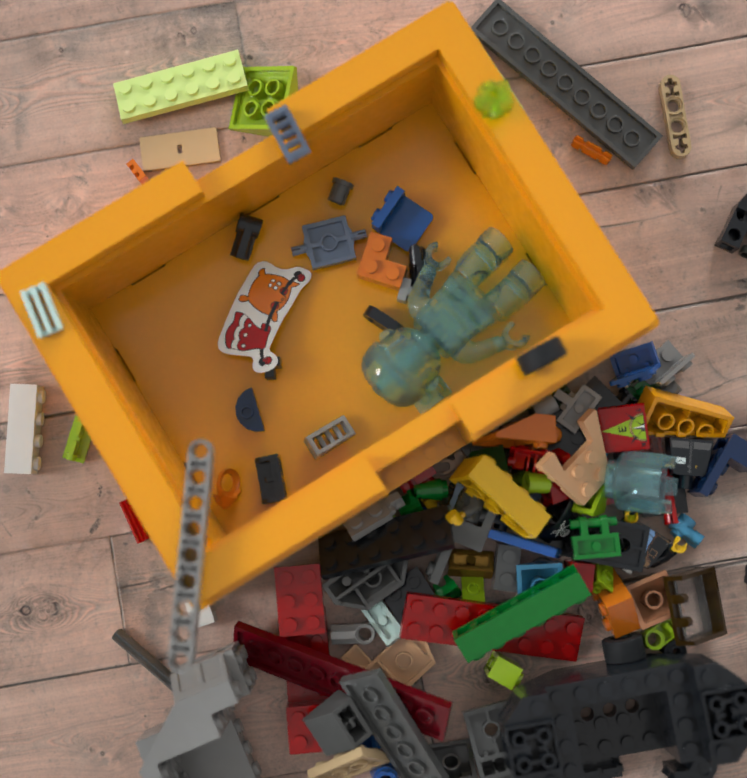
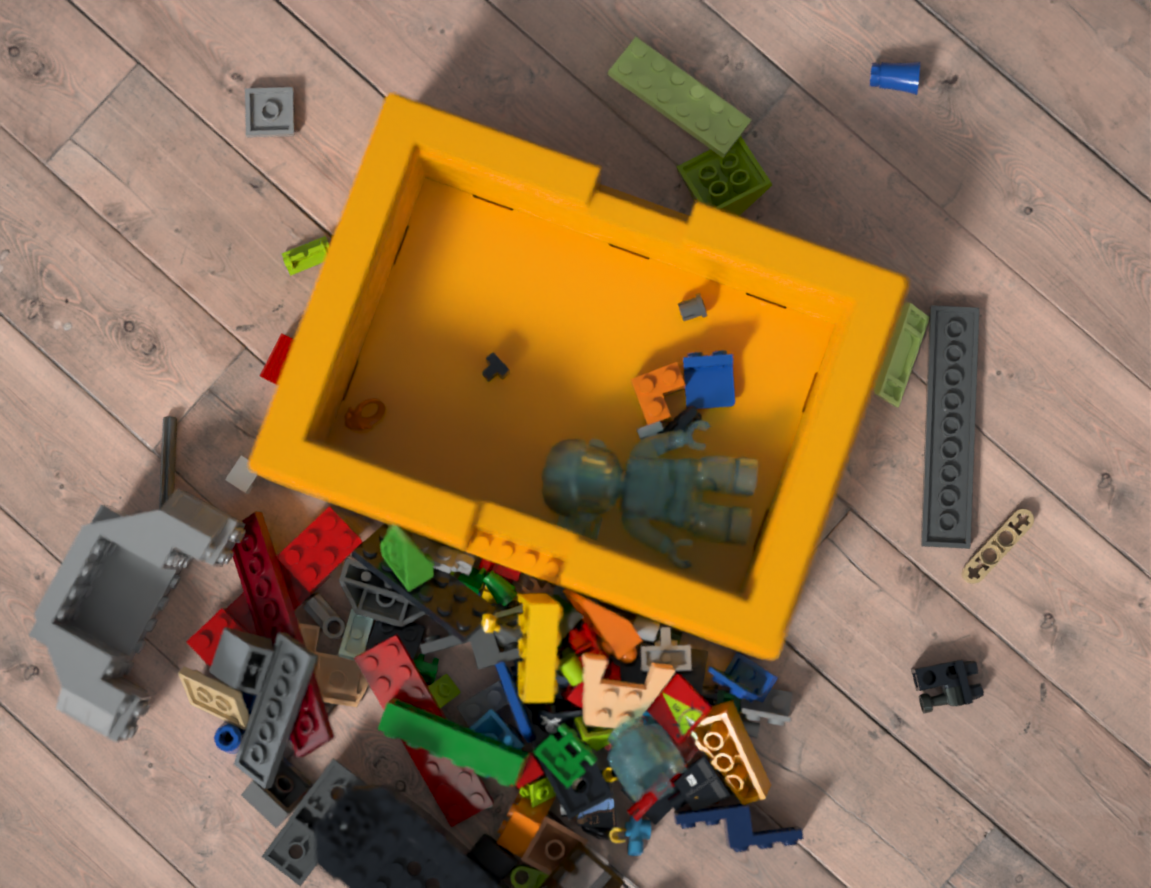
camera: 50 degrees right, 0 degrees up
white brick [4,384,46,475] -> none
light aqua tile [20,282,64,339] -> none
orange tile [126,159,149,184] -> none
tan piece [139,127,221,172] -> none
light grey beam [168,439,215,674] -> none
sticker [218,261,312,373] -> none
black piece [230,213,263,261] -> none
dark blue plate [235,387,265,432] -> none
black hinge [254,454,288,504] -> none
sand blue slope [264,105,311,164] -> none
sand blue plate [291,215,367,270] -> none
light grey slope [304,415,356,460] -> none
black beam [363,305,405,339] -> none
pearl gold slope [448,549,494,579] -> none
clear neon green brick [473,79,514,120] -> none
lime brick [483,651,524,690] -> none
black tyre [515,336,567,376] -> none
orange axle [571,135,612,165] -> none
none -> bright green wedge [381,524,434,591]

